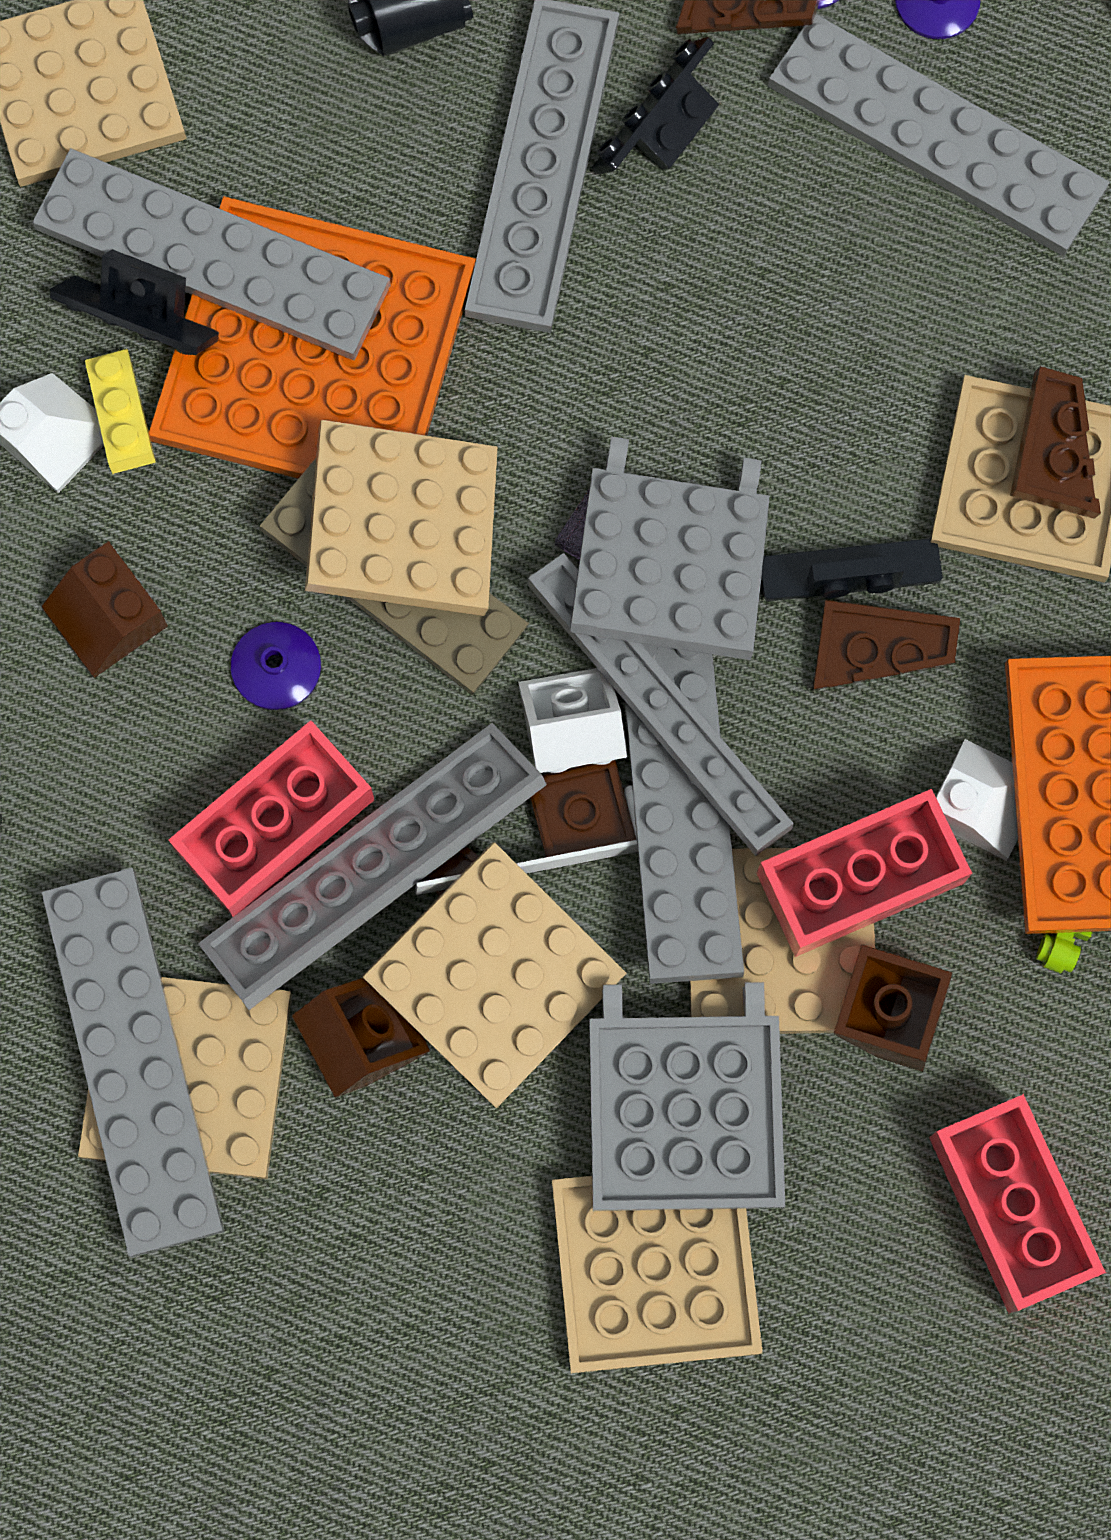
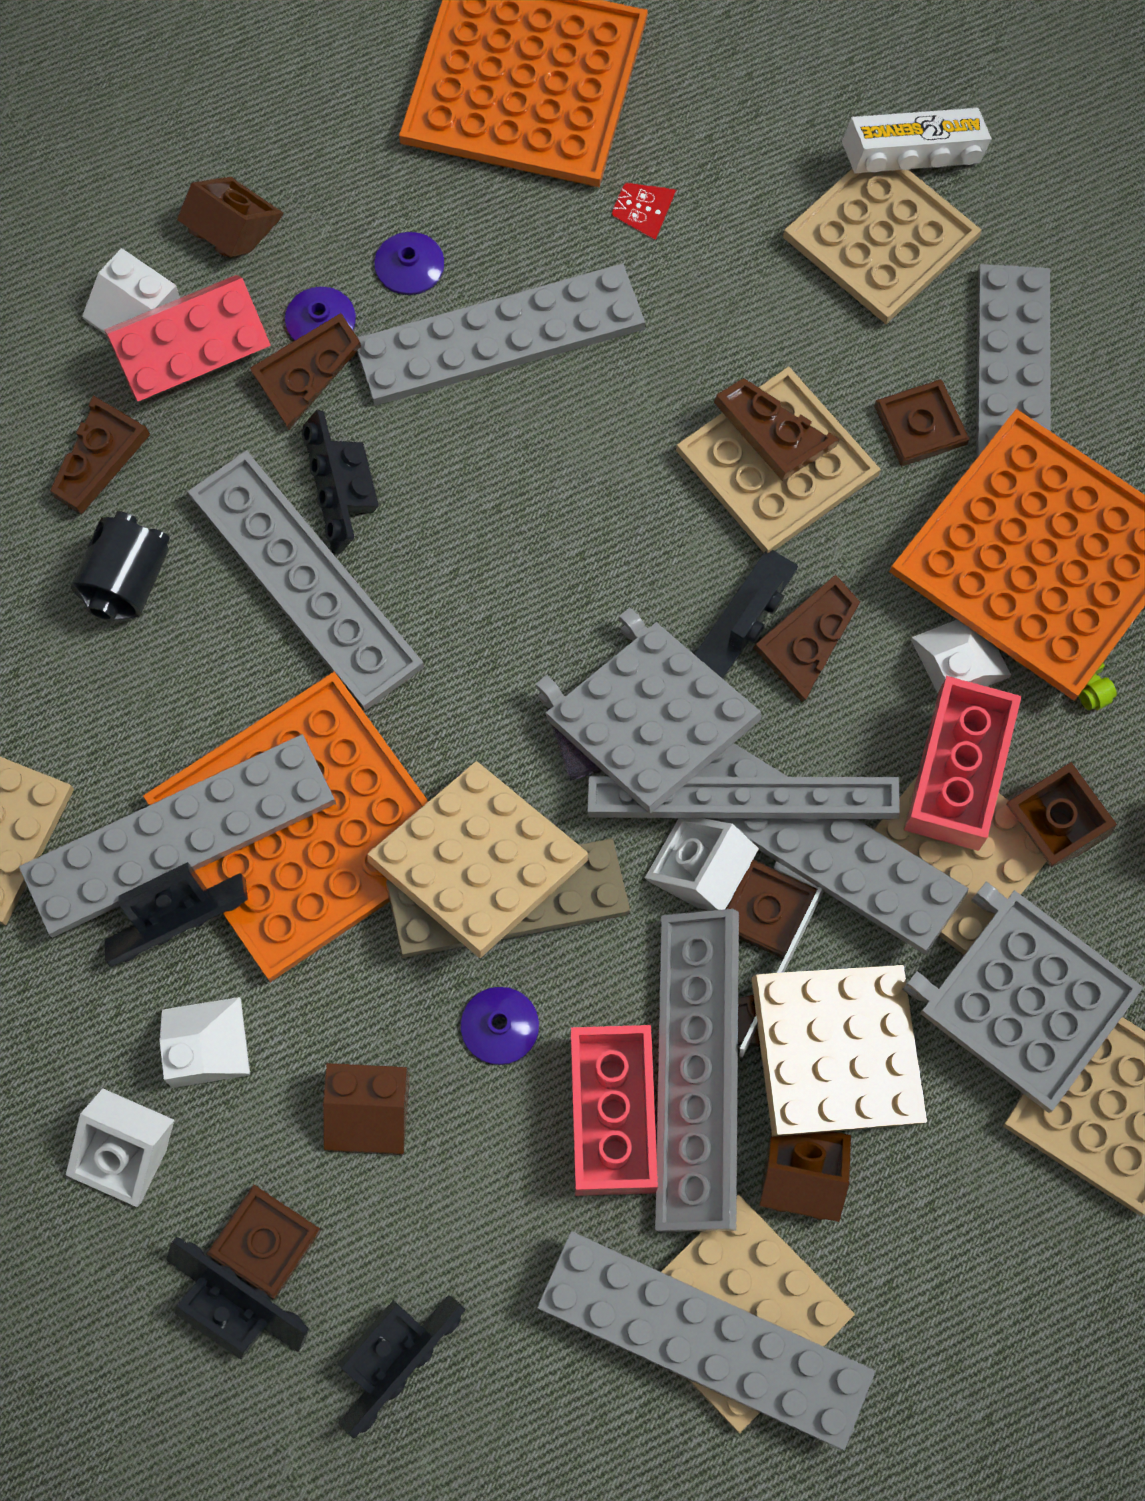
camera: 50 degrees left, 5 degrees down
light yellow plate [85,349,156,474] -> none

